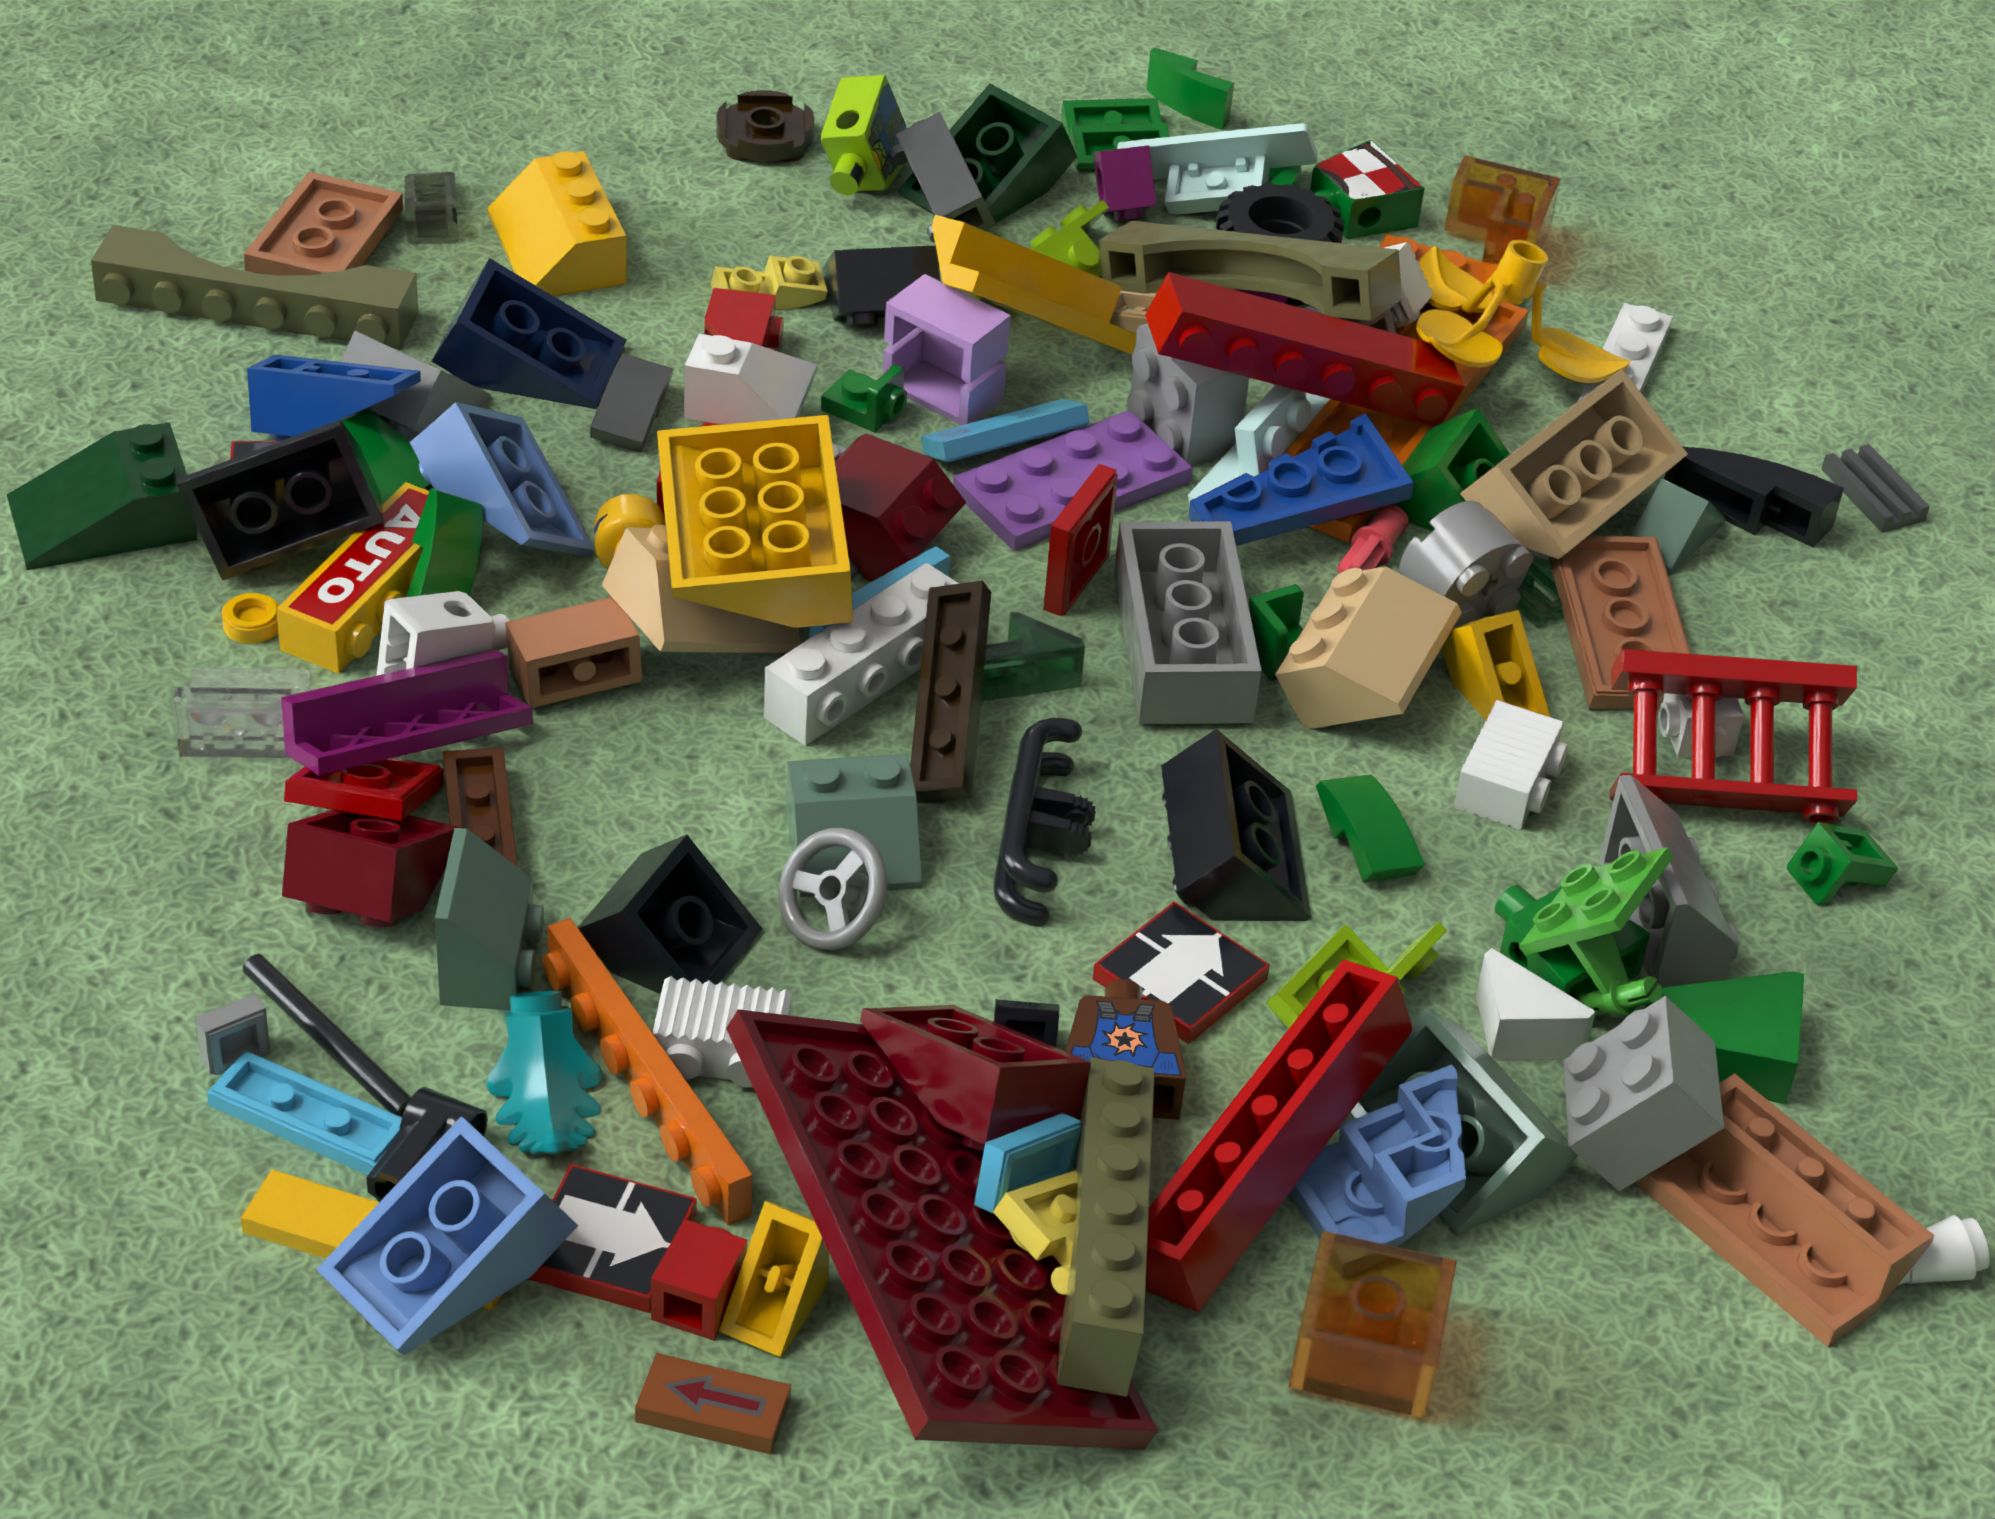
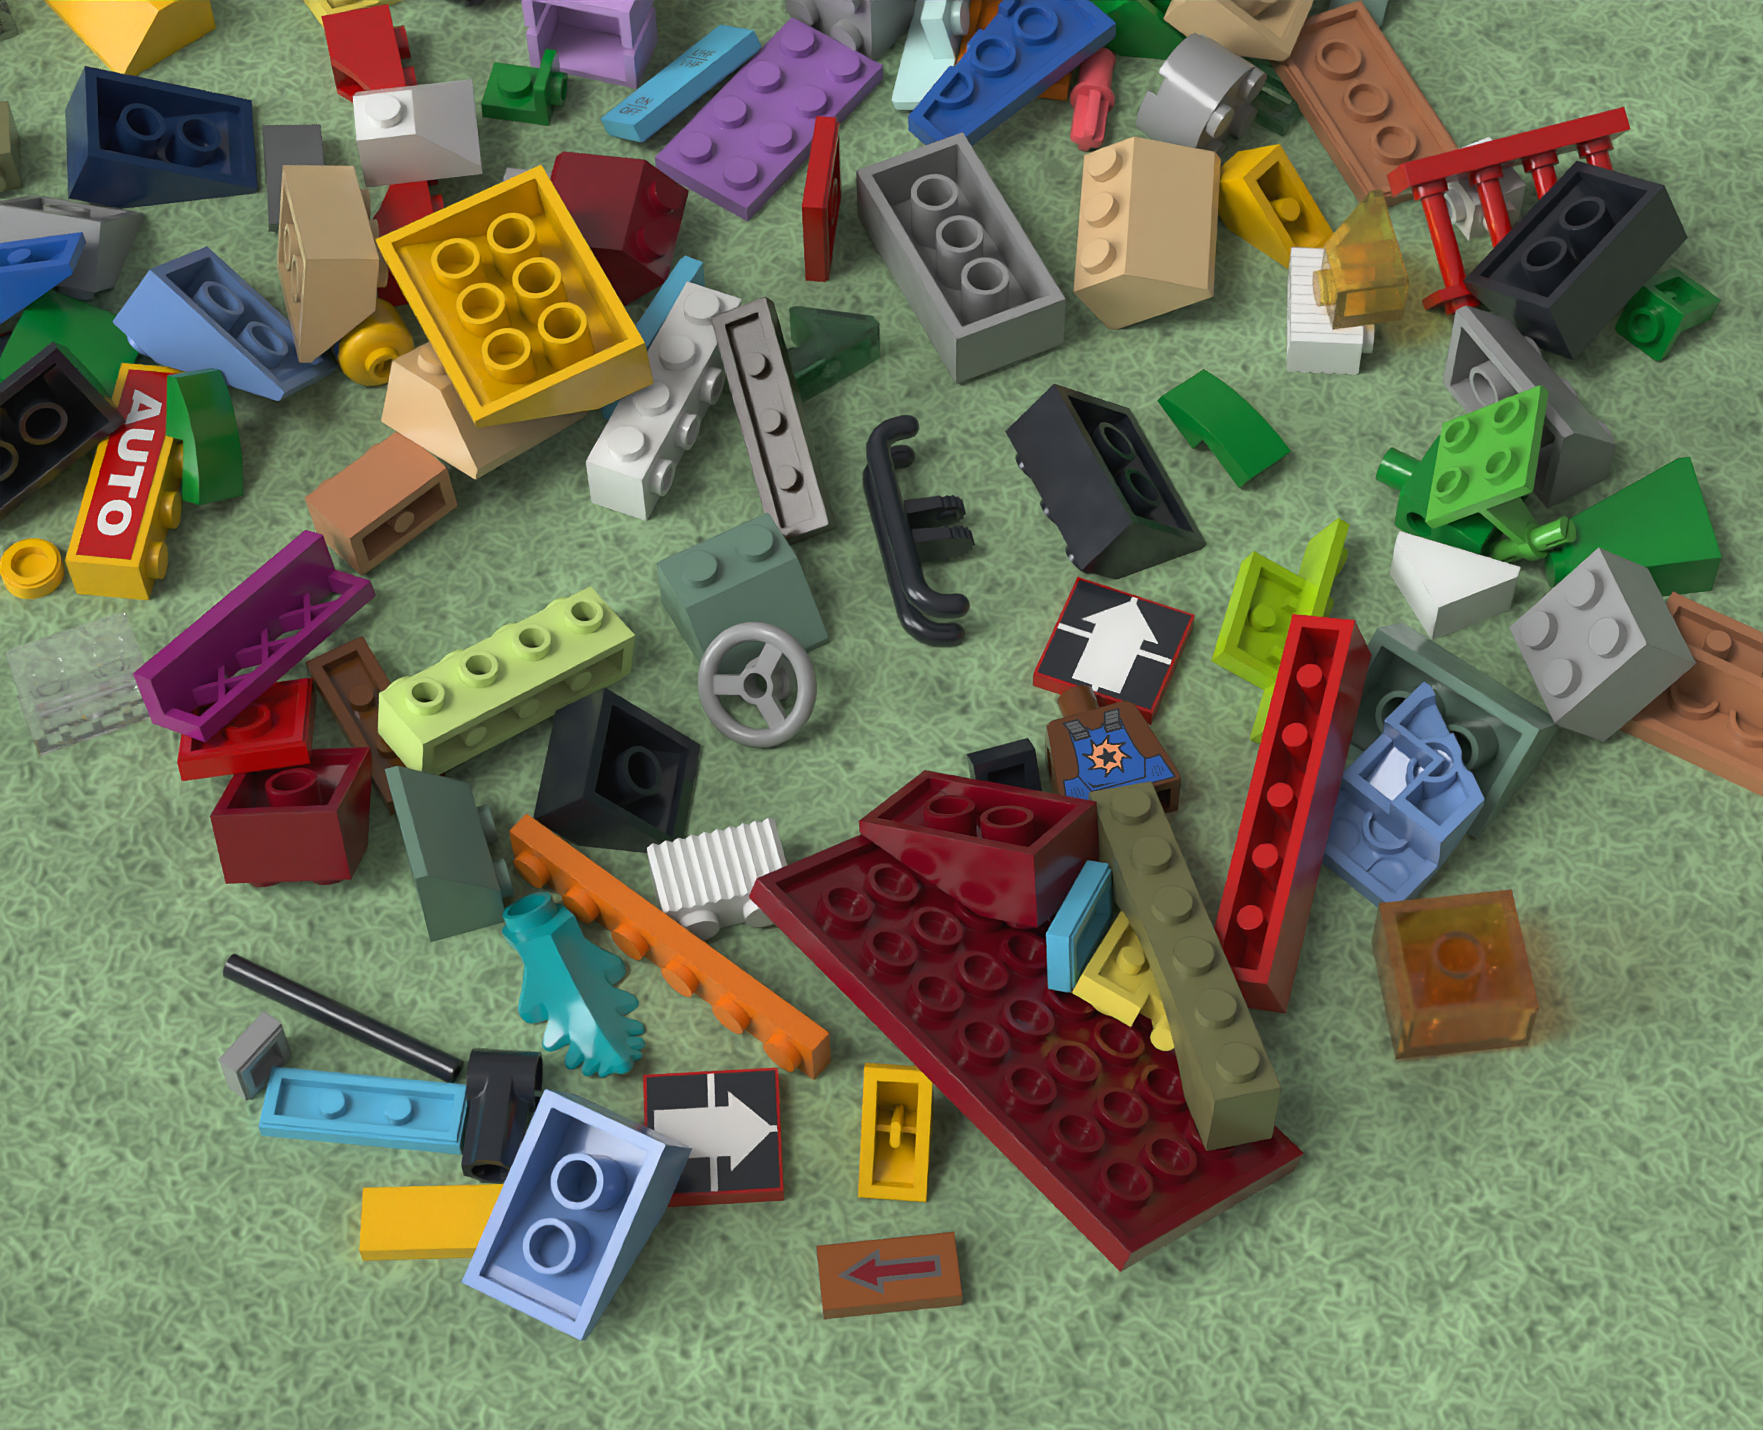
camera: 15 degrees left, 15 degrees up
white torso [376,591,510,676] -> none
red brick [651,1219,748,1341] -> none
green panel [1248,584,1304,681] -> none
none -> tan slope [276,165,388,363]
none -> yellowish green brick [378,586,635,775]
none -> clear yellow slope [1312,189,1409,330]
none -> black slope [1463,161,1688,360]

